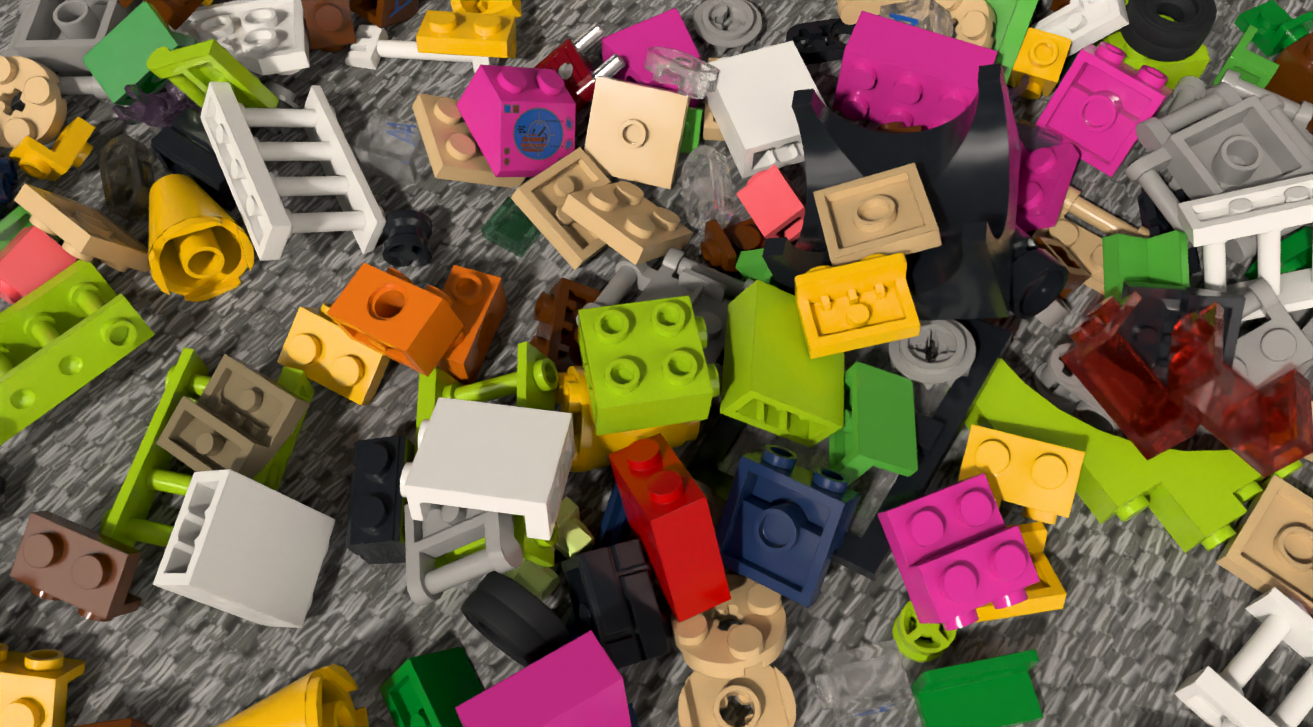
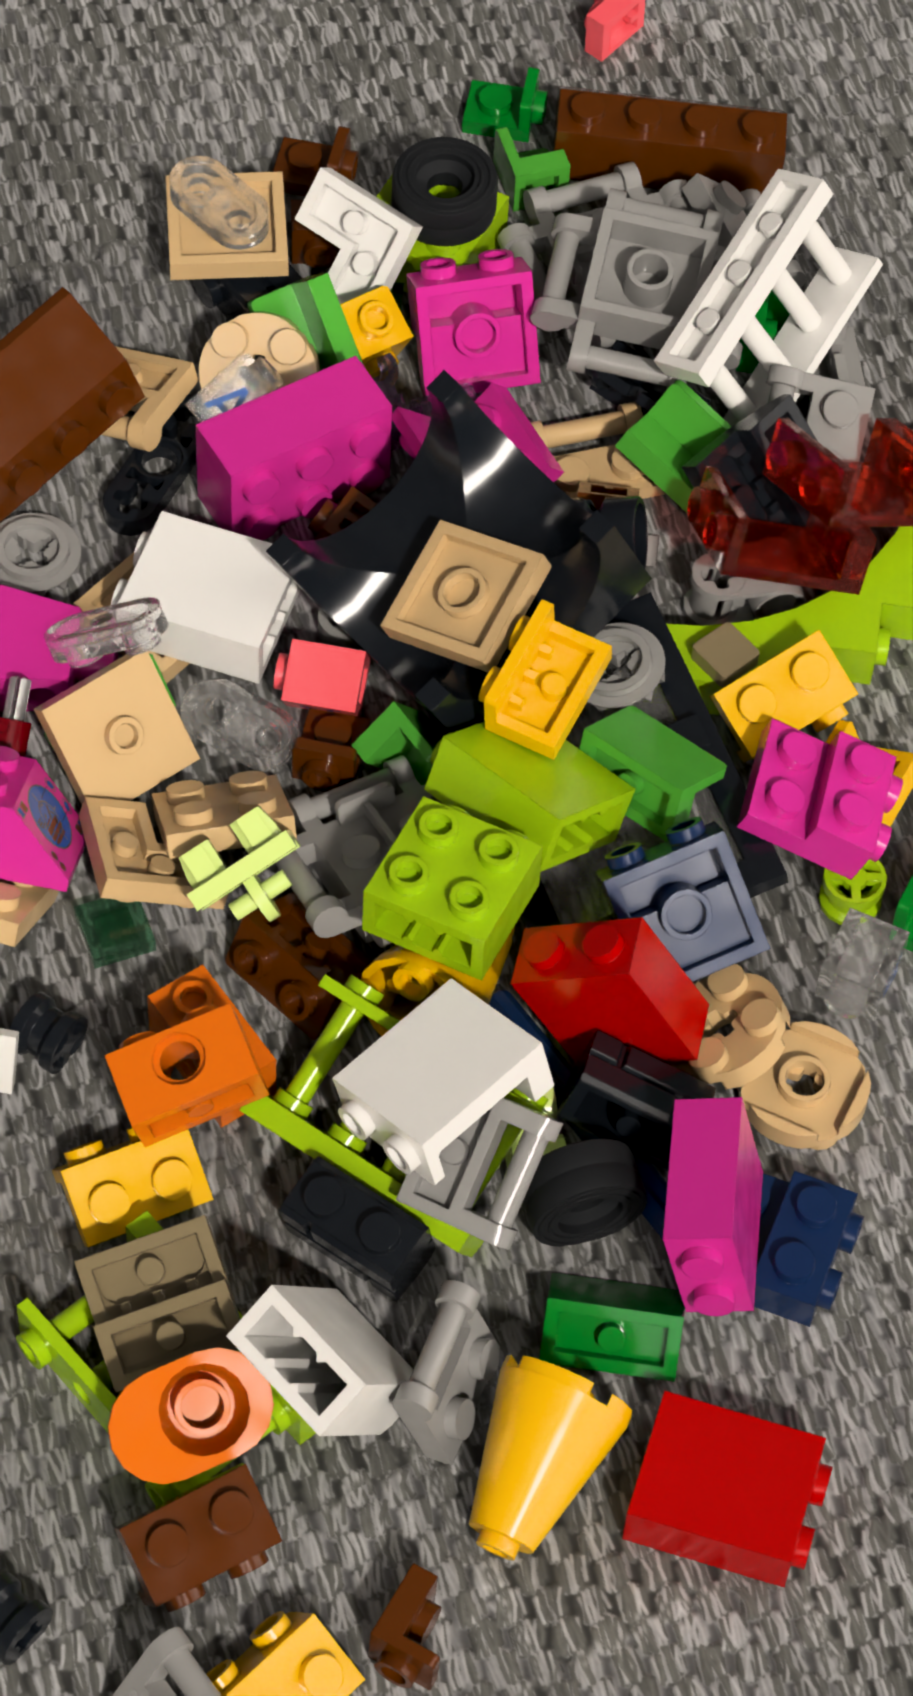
camera: 55 degrees left, 5 degrees down
none -> orange piece [107,1347,274,1485]
none -> yellowish green hips [179,806,301,922]
none -> light grey plate [392,1280,500,1465]
none -> dark tan piece [691,622,759,687]

